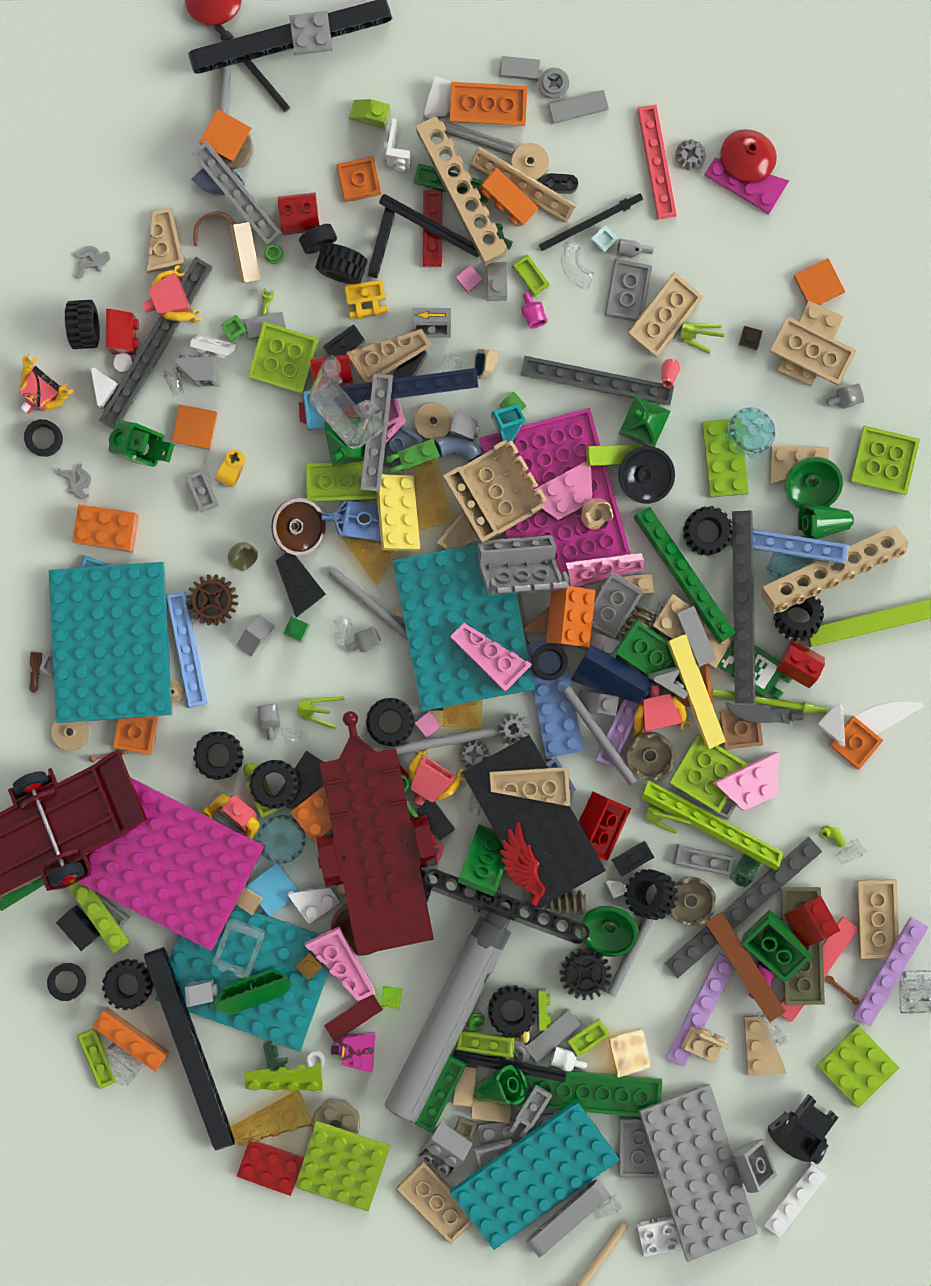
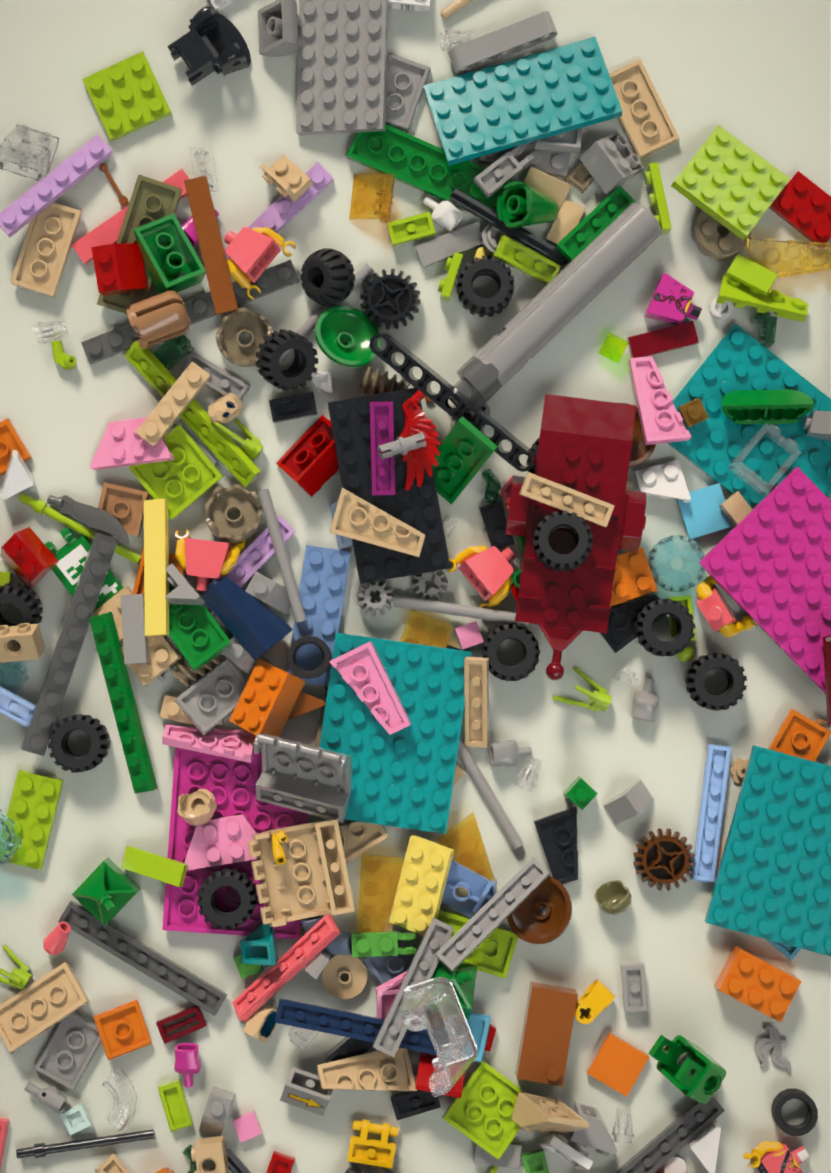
camera: 160 degrees left, 0 degrees up
bright green plate [466,1013,485,1031] -> none
black dish [618,446,675,504] -> none
tan wing [744,1015,787,1076] -> none
none -> orange tile [93,999,152,1060]
none -> medium nougat cylinder [126,291,191,350]
none -> tan plate [135,361,211,448]
none -> dark red tile [156,1005,208,1044]
none -> black tyre [197,868,258,930]
none -> tan rock [208,393,243,425]
none -> coral torso [224,227,296,300]
none -> coral tile [232,914,340,1022]
none -> yellow arm [271,830,288,865]
none -> black wheel [300,248,355,306]
none -> magenta plate [369,402,395,495]
none -> light grey pin [377,432,426,460]
none -> light grey plate [435,857,550,972]
none -> tan plate [464,657,489,748]
none -> clear green arm [481,469,501,504]
none -> tan slope [512,1092,589,1135]
none -> dark orange brick [515,981,578,1087]
none -> tan plate [519,472,614,528]
none -> black tyre [533,510,593,572]
none -> lime plate [644,162,672,235]
none -> lime tile [726,254,778,296]

